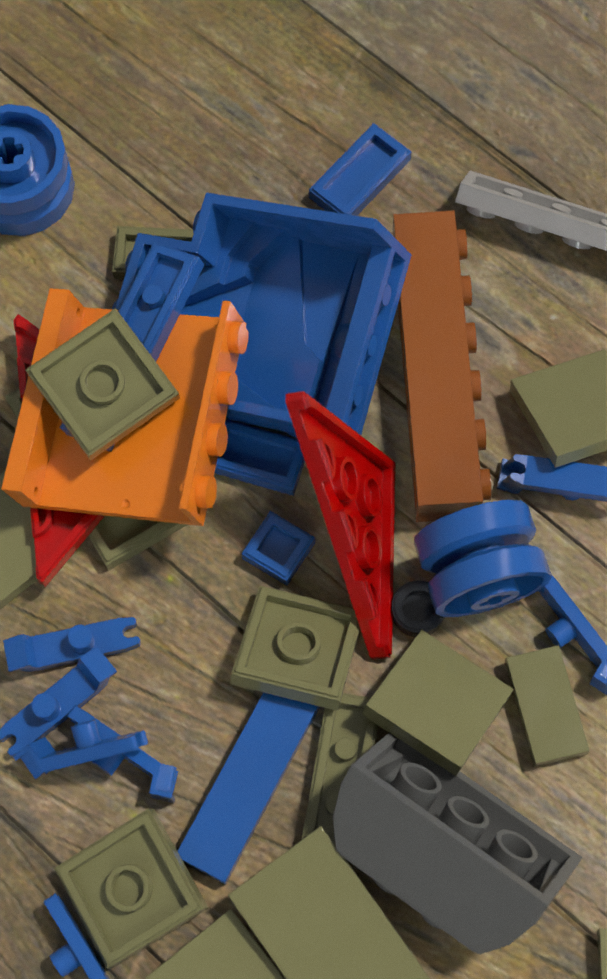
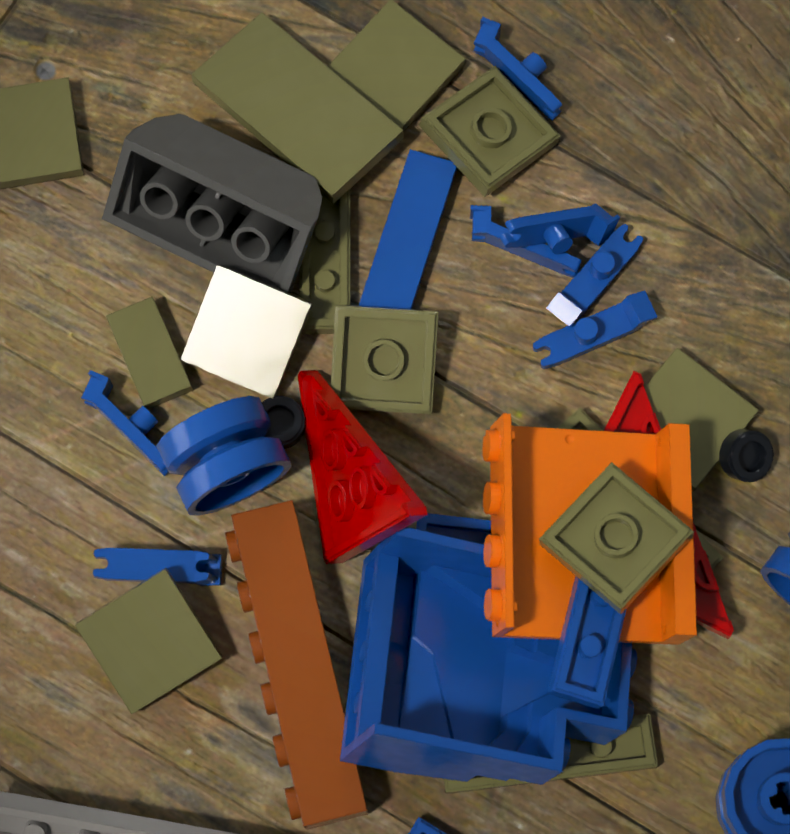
camera: 170 degrees right, 5 degrees up
blue tile [242,511,315,586] -> none

